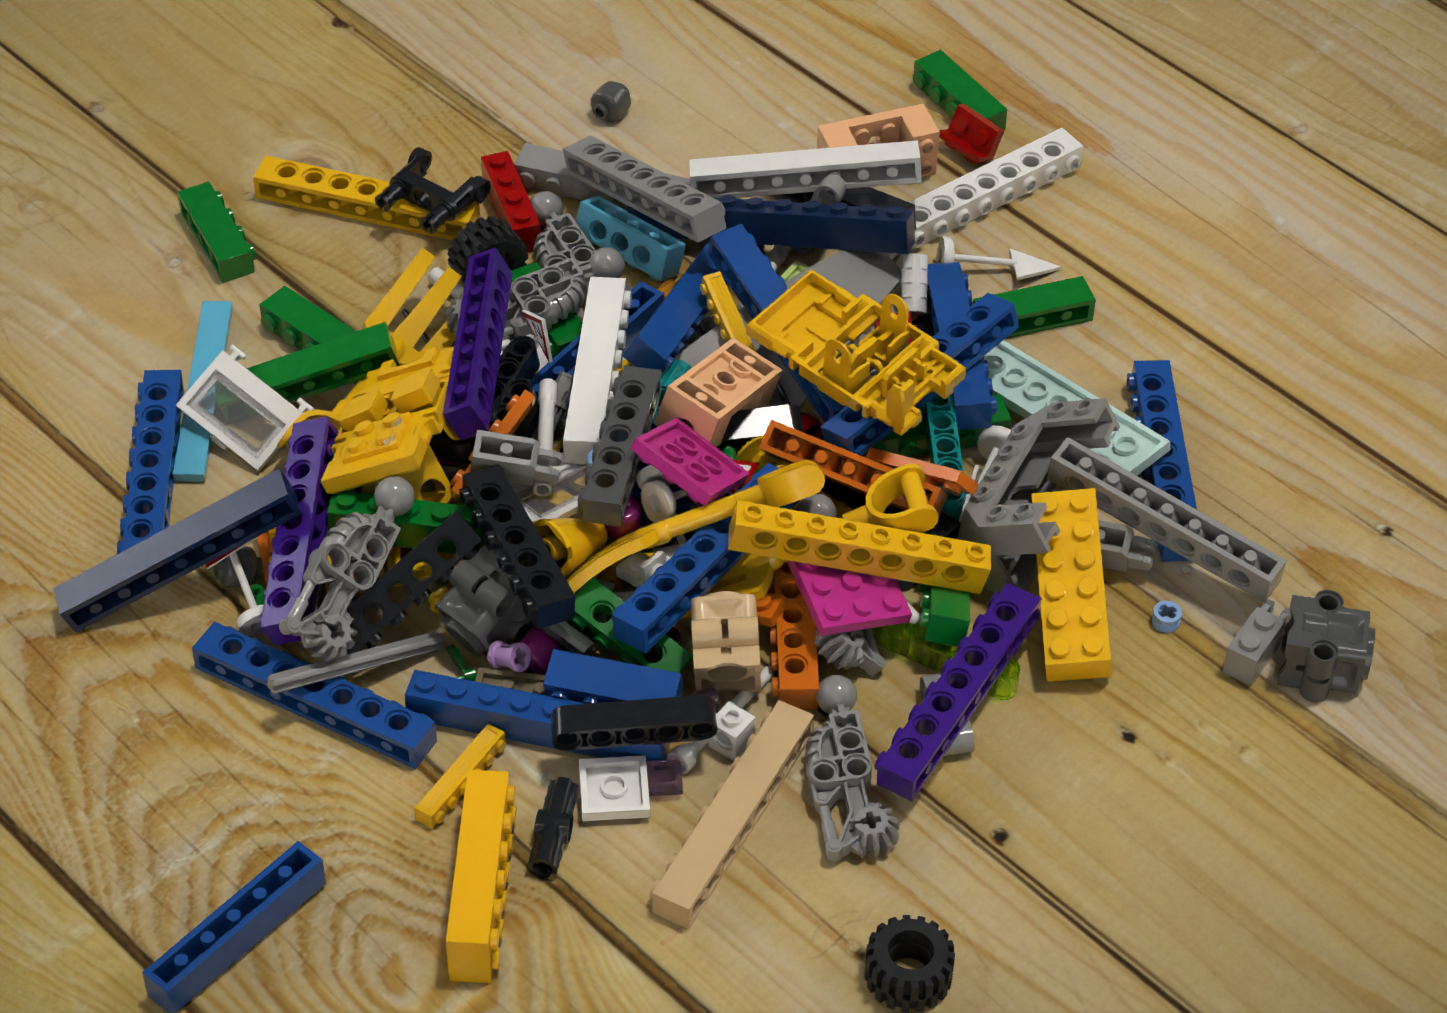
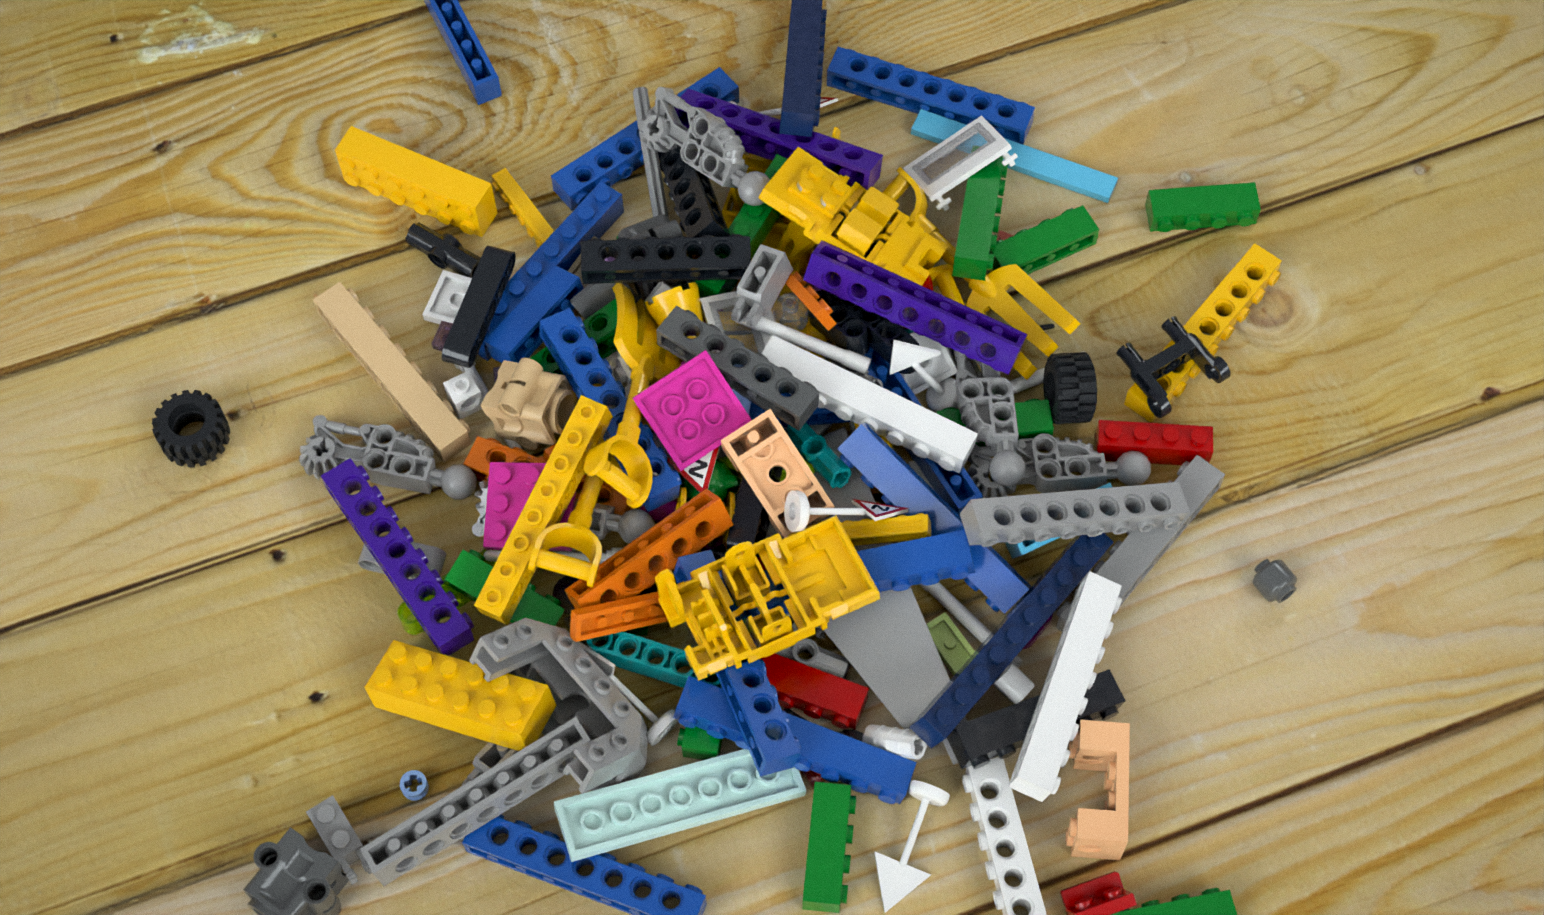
camera: 115 degrees right, 15 degrees up
none -> white piece [784,490,909,532]

